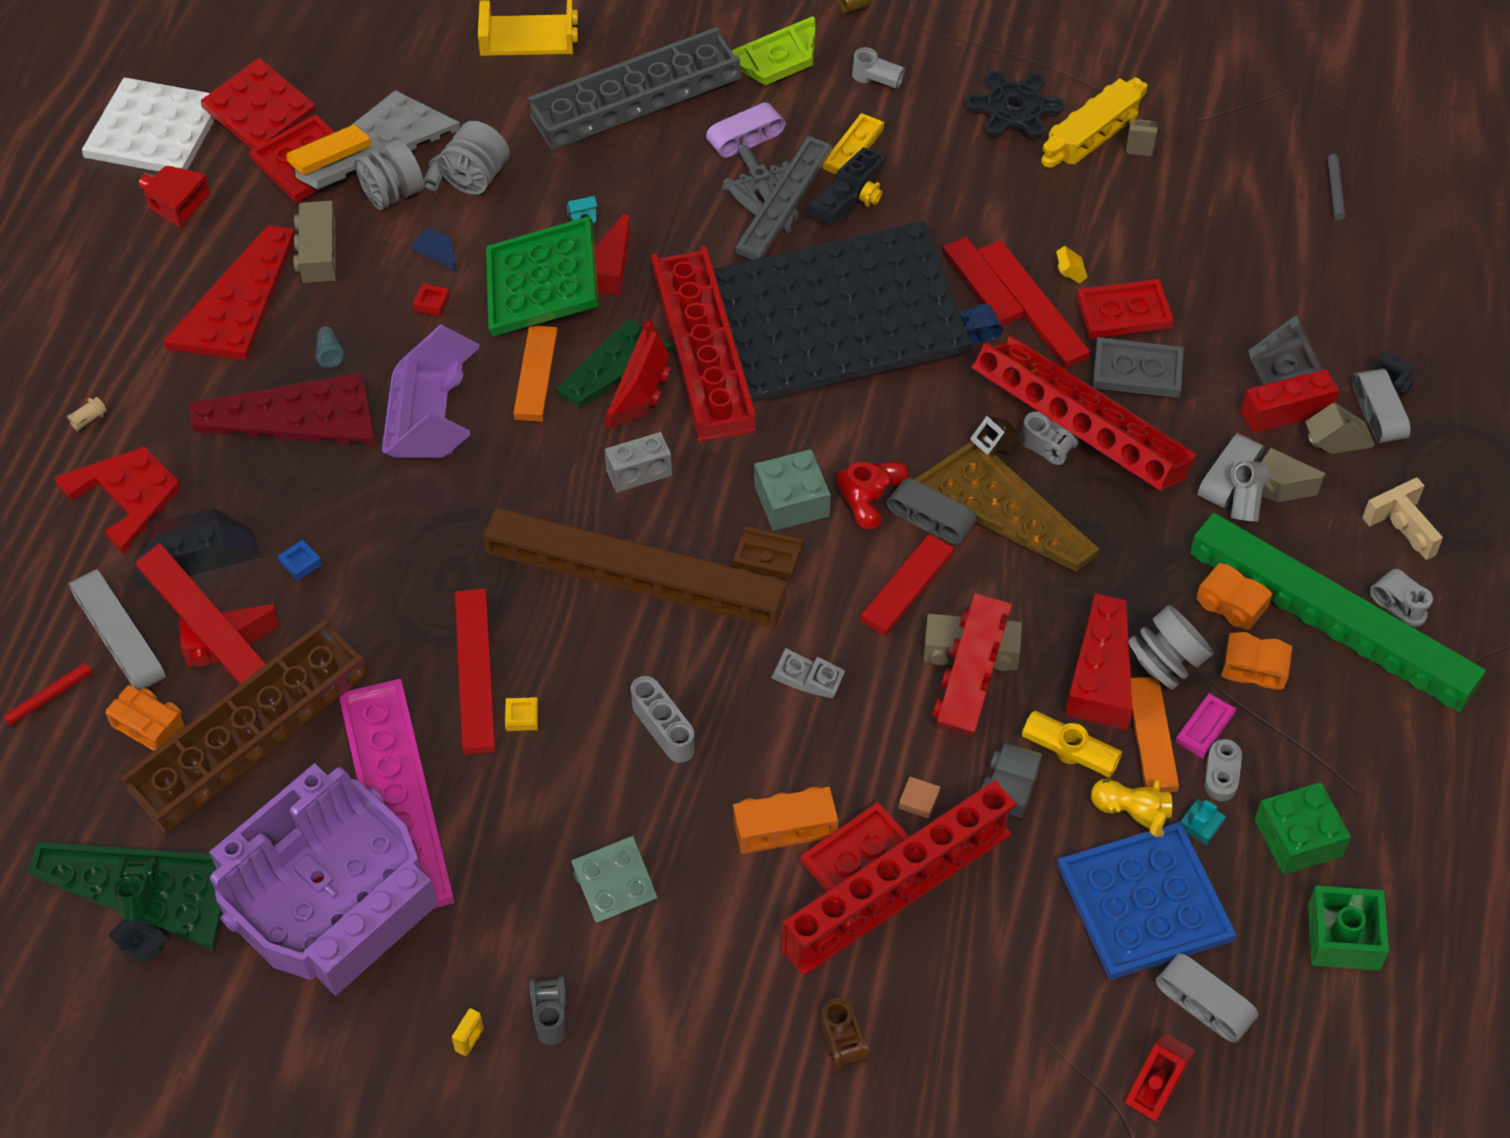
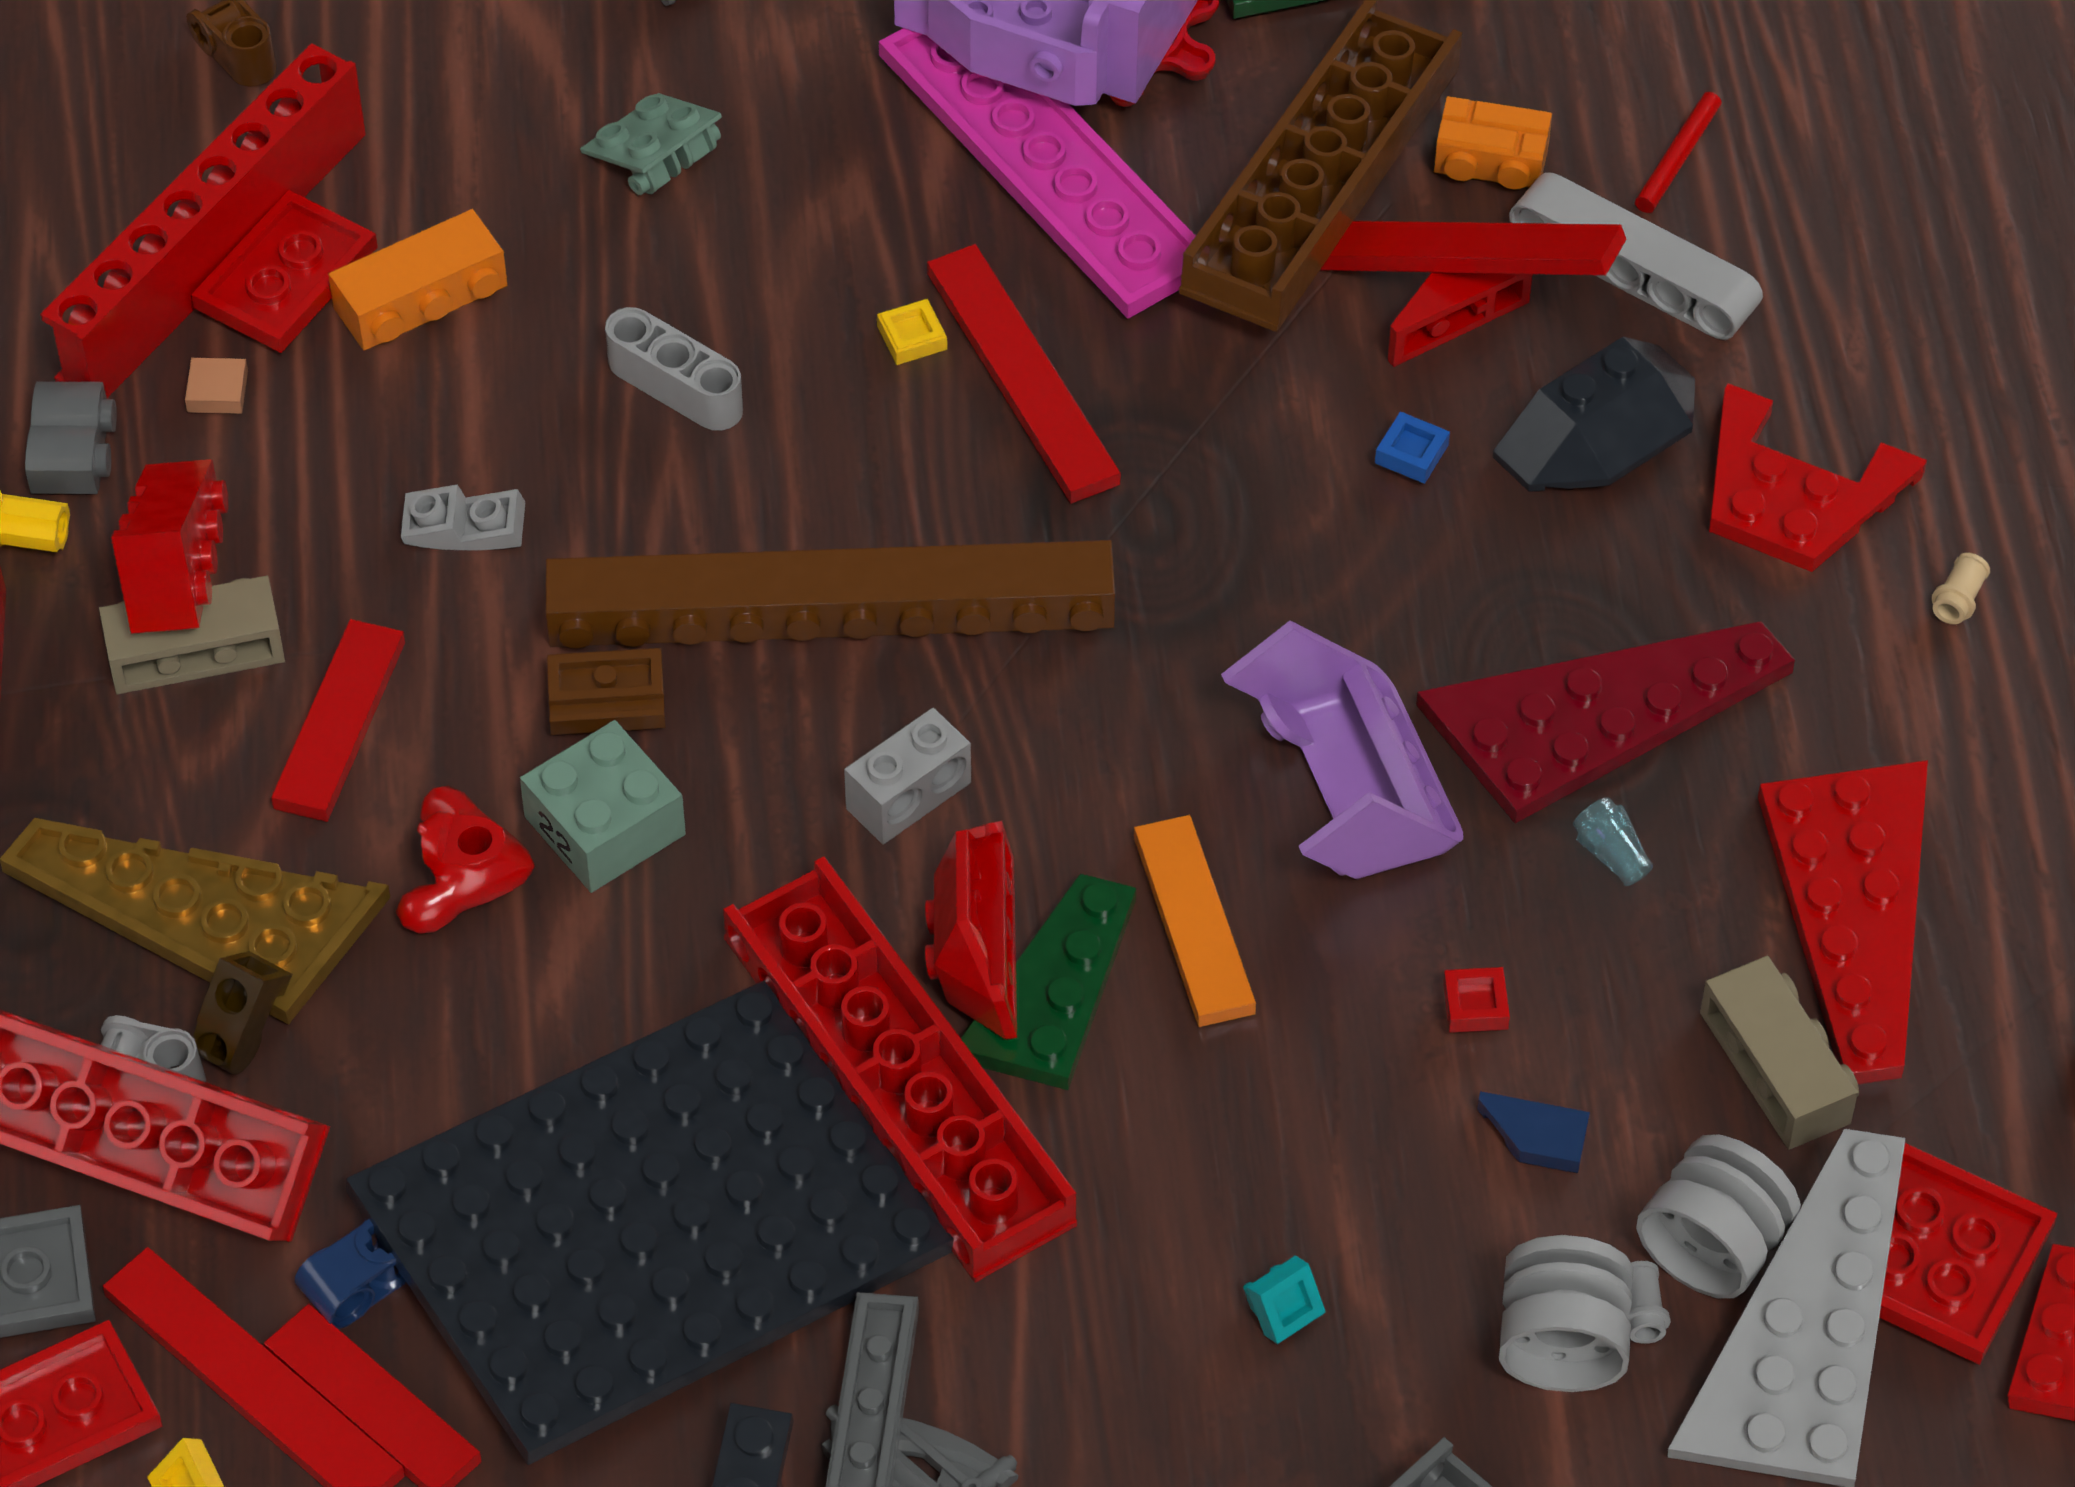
camera: 160 degrees right, 0 degrees up
light orange tile [287,124,371,175] -> none
green plate [486,216,599,336] -> none
red slope [595,214,630,295] -> none
dark grey beam [886,478,977,545] -> none

